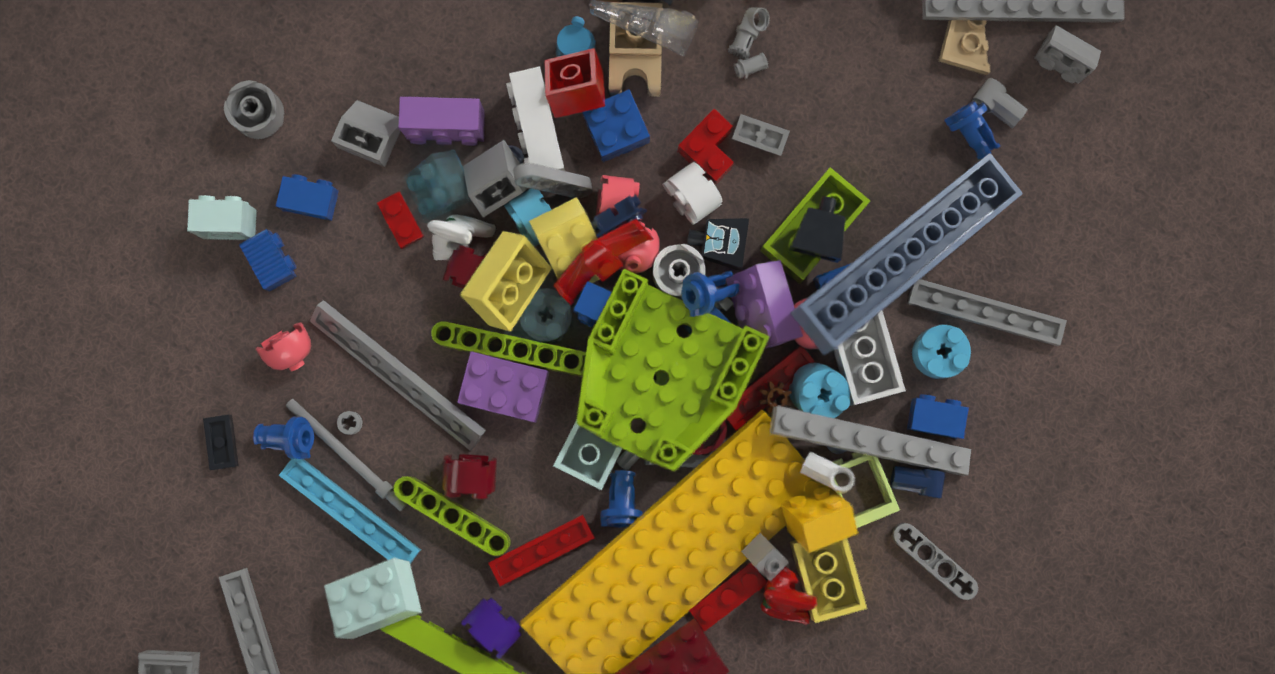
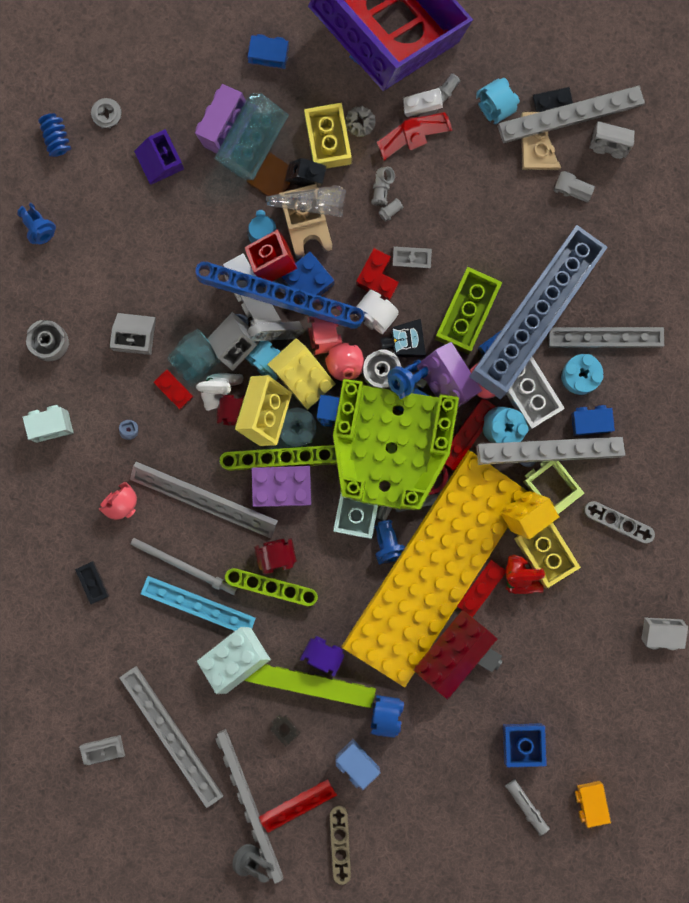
camera: 15 degrees left, 0 degrees up
blue brick [239,229,297,292] -> none
blue piece [253,417,314,459] -> none
blue brick [276,174,339,221] -> none
light grey bush [337,411,363,435] -> none
medium lavender brick [399,97,485,146] -> none
red plate [488,514,595,586] -> none
red plate [554,219,654,305] -> none
dark blue hinge [591,195,648,238] -> none
light grey brick [741,533,789,581] -> none
reddish brown gear [758,381,792,413] -> none
black torso [789,196,845,263] -> none
white piece [800,452,854,493] -> none
dark blue piece [890,466,945,499] -> none
blue piece [944,101,1000,160] -> none
none -> sand blue tile [119,420,138,440]
none -> blue beam [196,262,364,329]

